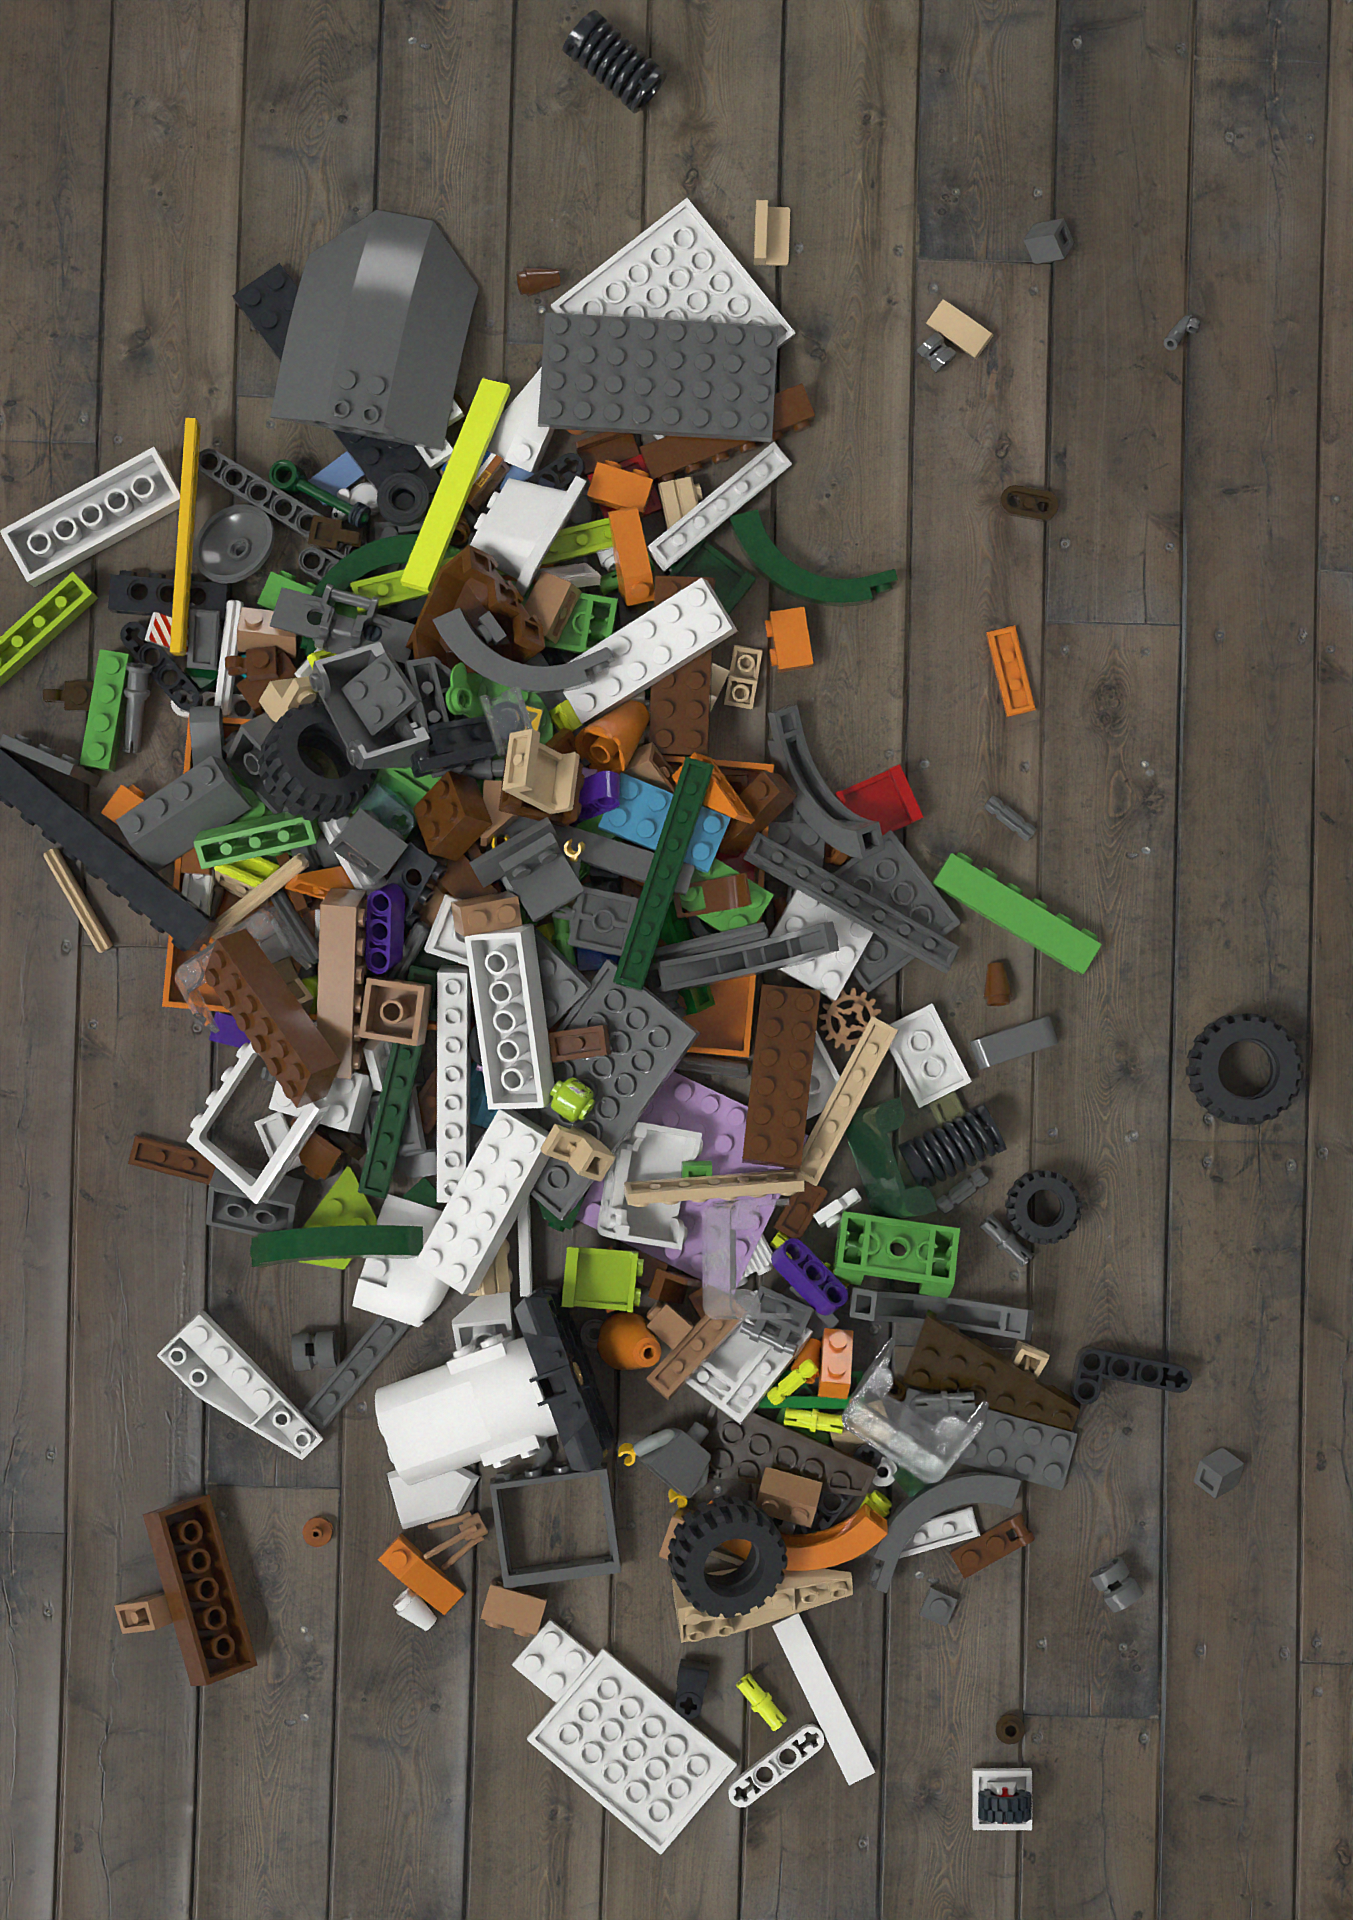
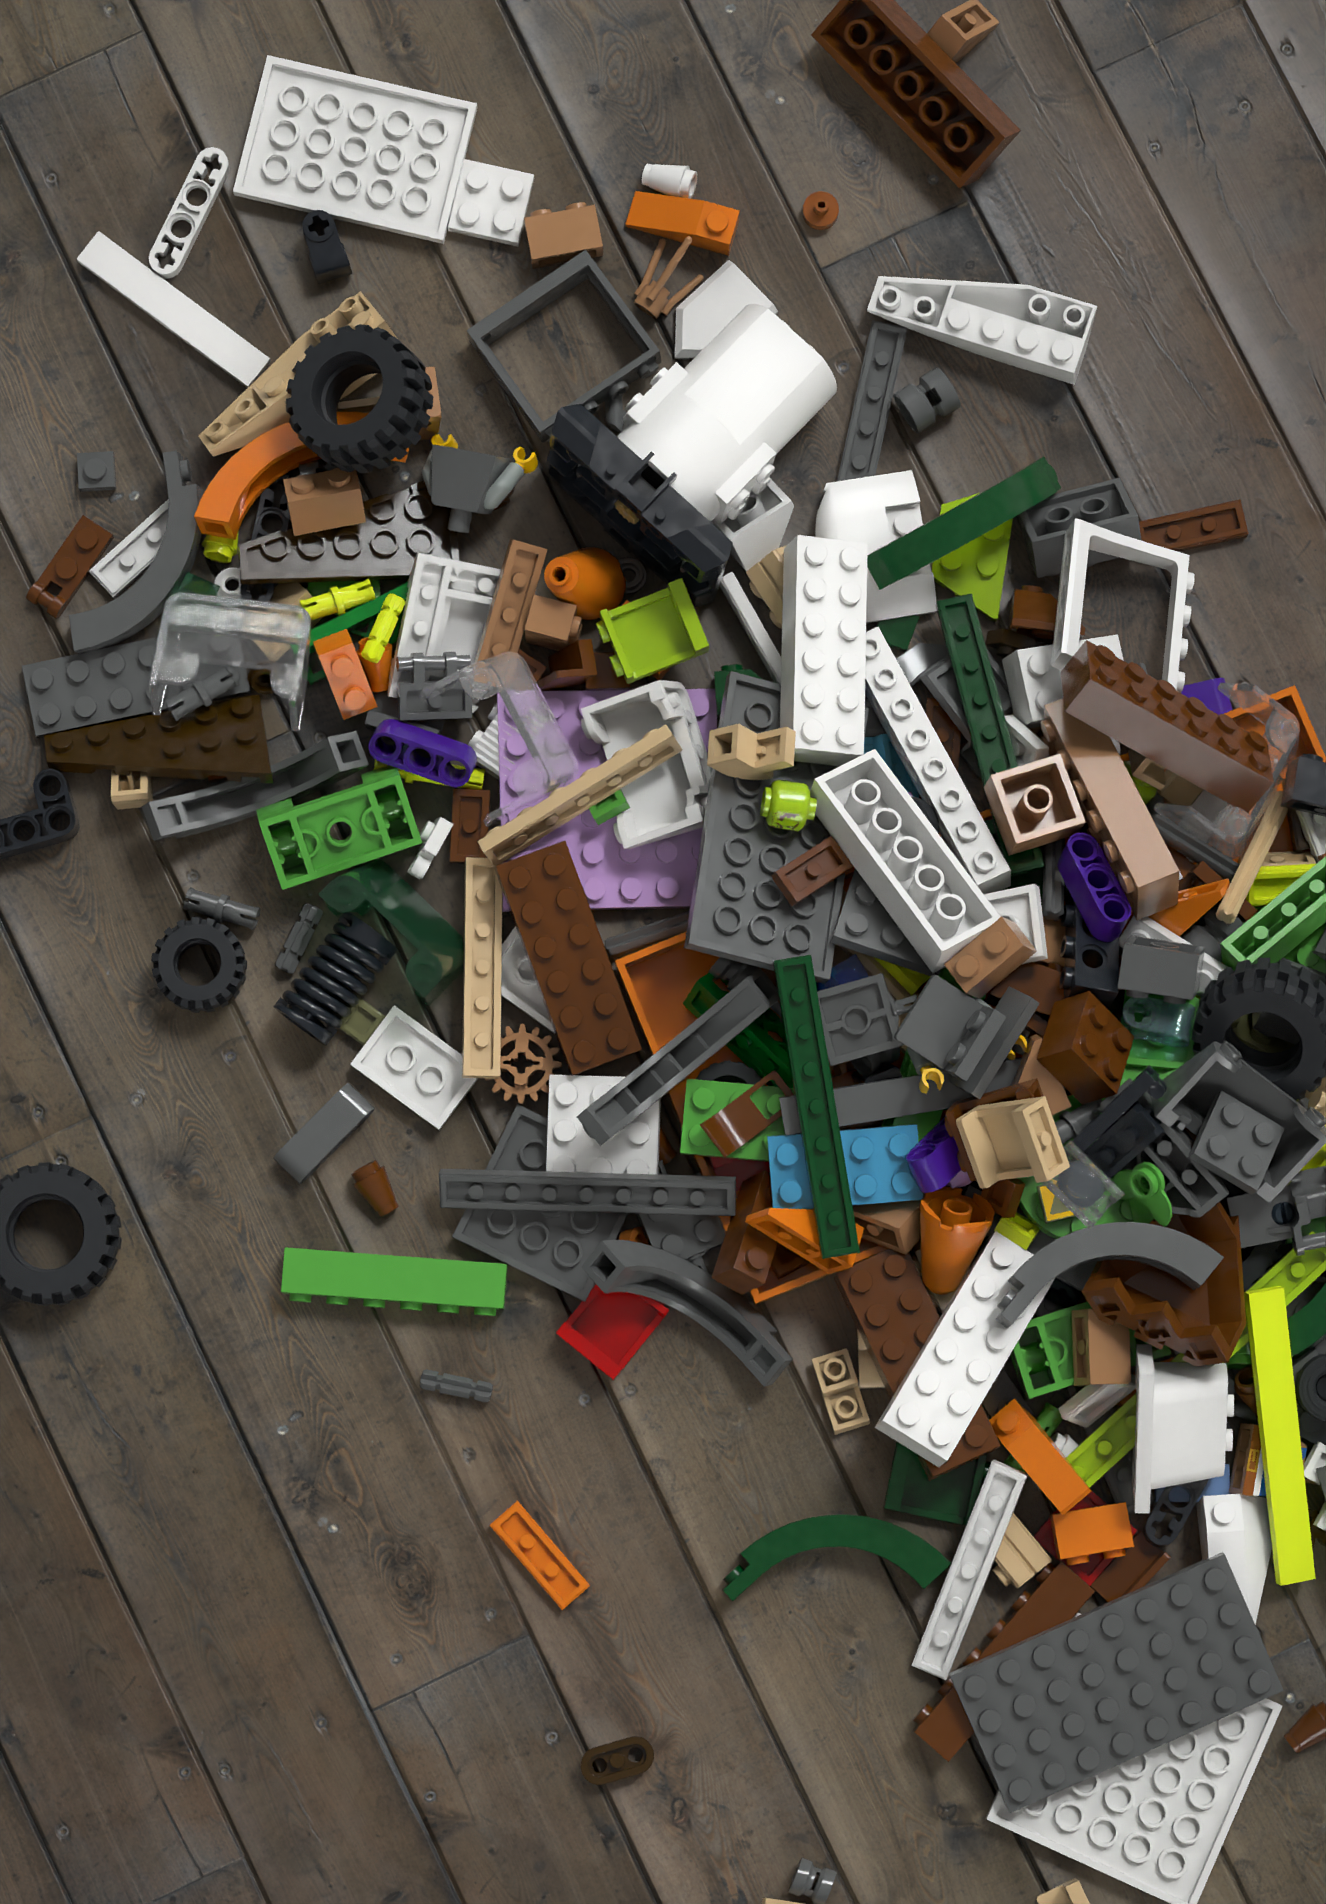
camera: 155 degrees right, 5 degrees down
white tile [254,1112,303,1172] -> none
dark grey plate [477,611,507,646] -> none
bright green pin [552,906,577,966] -> none
dark grey axle [654,922,768,963] -> none
neon yellow pin [736,1673,787,1731] -> none
orange brick [764,607,814,673] -> none

